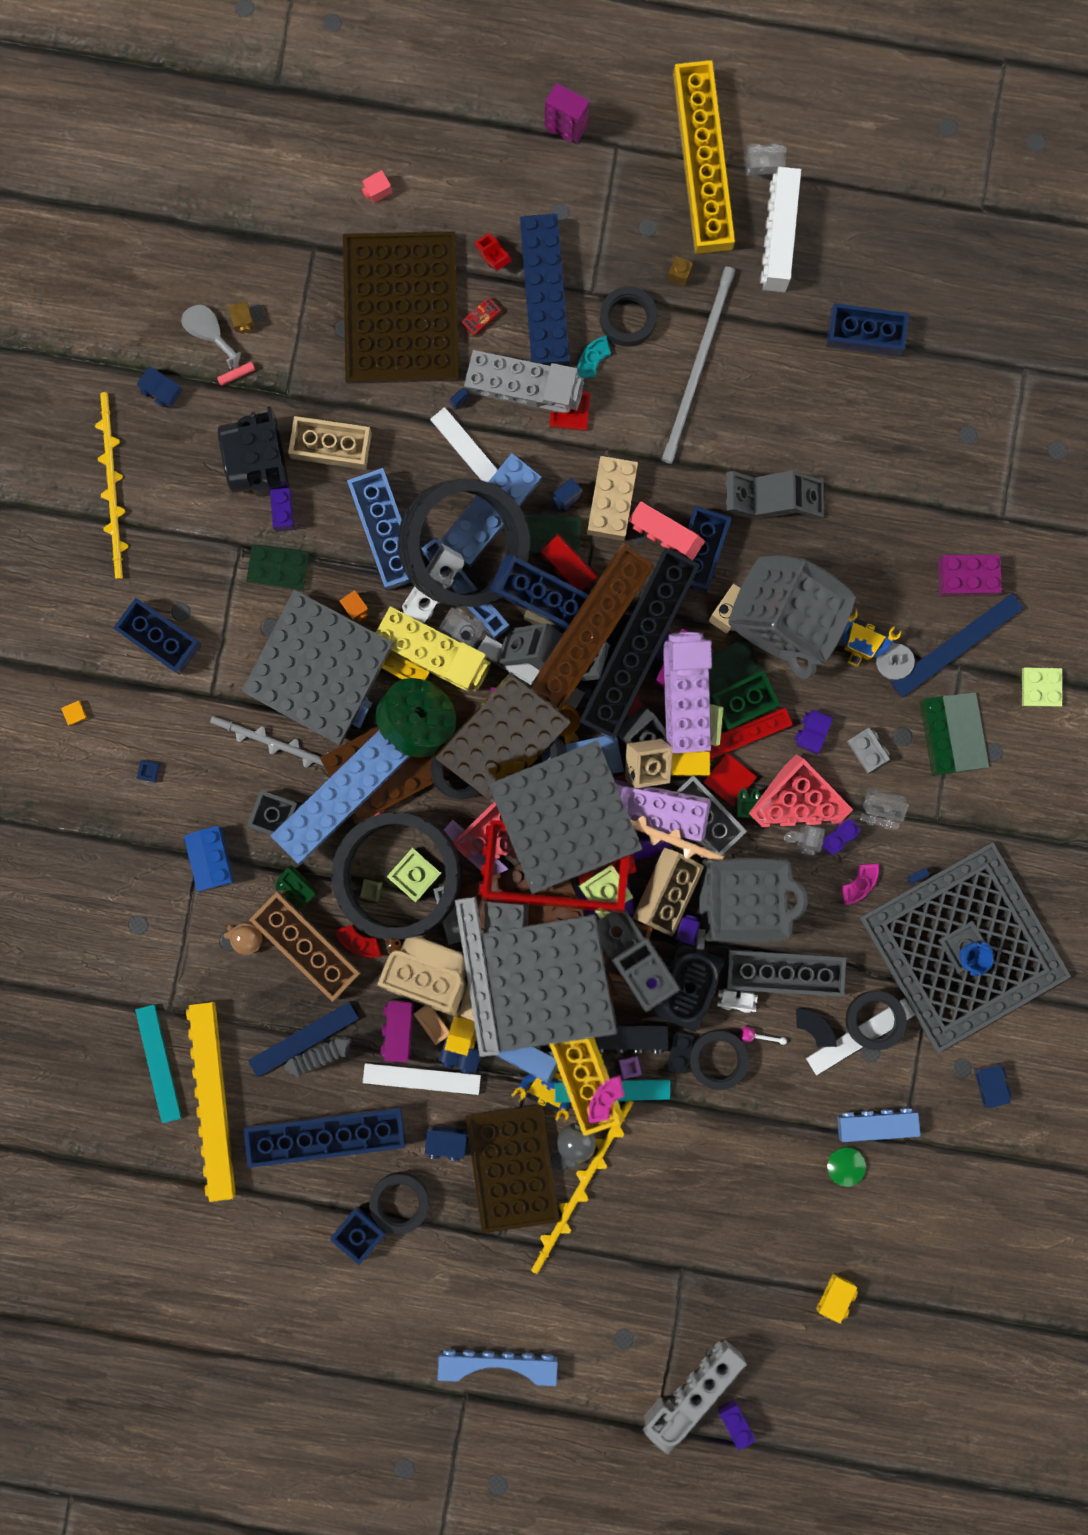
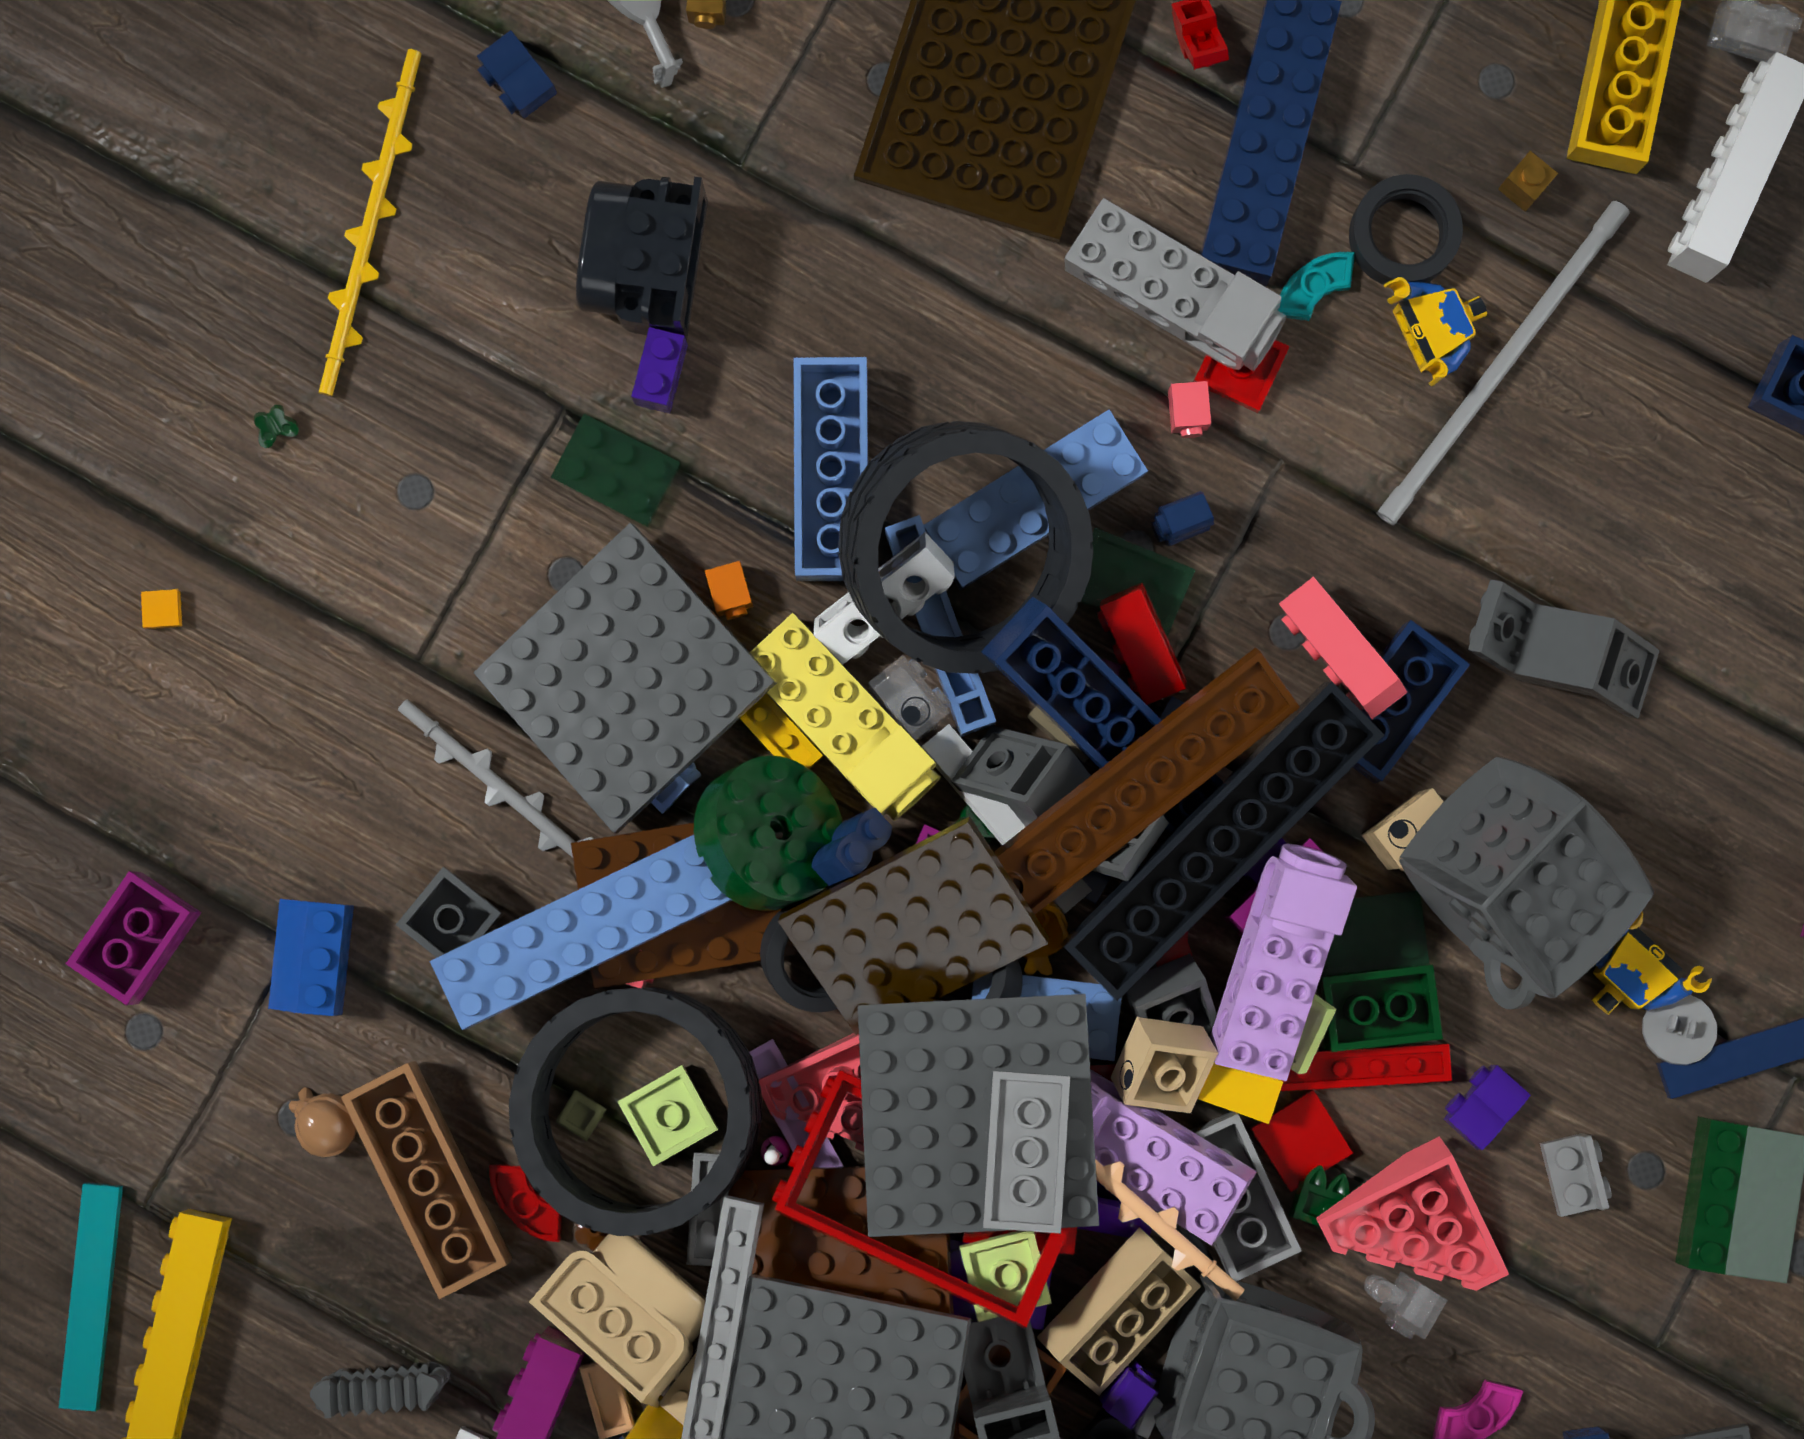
camera: 25 degrees right, 0 degrees up
dark blue brick [113,597,202,675] -> none
dark blue tile [136,760,161,783] -> none
coral piece [217,362,255,386] -> none
dark blue tile [248,1001,359,1077] -> none
dark green plate [275,865,319,909] -> none
tan brick [288,416,372,470] -> none
white tile [430,407,497,482] -> none
dark blue tile [450,387,469,410] -> none
tile [461,297,502,337] -> none
dark grey brick [484,901,529,933] -> none
tan brick [587,456,638,541] -> none
dark purple brick [819,819,860,855] -> none
clear brick [860,788,909,830] -> none
none -> magenta brick [66,871,201,1005]
none -> dark green piece [254,404,299,448]
none -> dark pink hinge [760,1135,790,1166]
none -> dark blue brick [812,808,892,886]
none -> light grey plate [983,1071,1070,1233]
none -> coral brick [1168,381,1211,438]
none -> torso [1383,277,1487,386]

